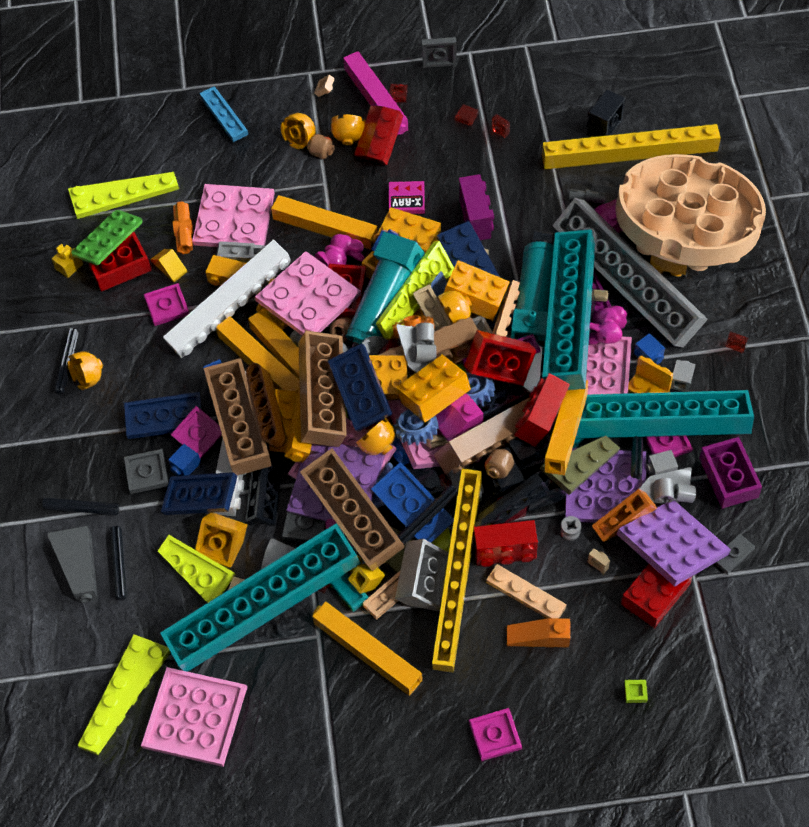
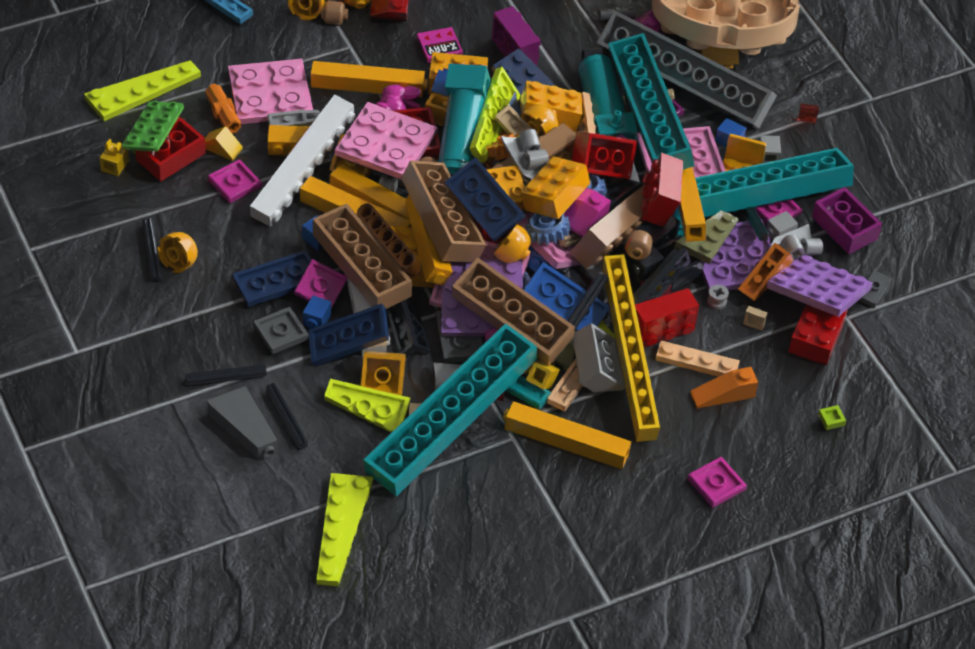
camera: 25 degrees left, 10 degrees down
bright pink piece [141,667,247,767] -> none
dark pink animal [589,306,627,345] -> none

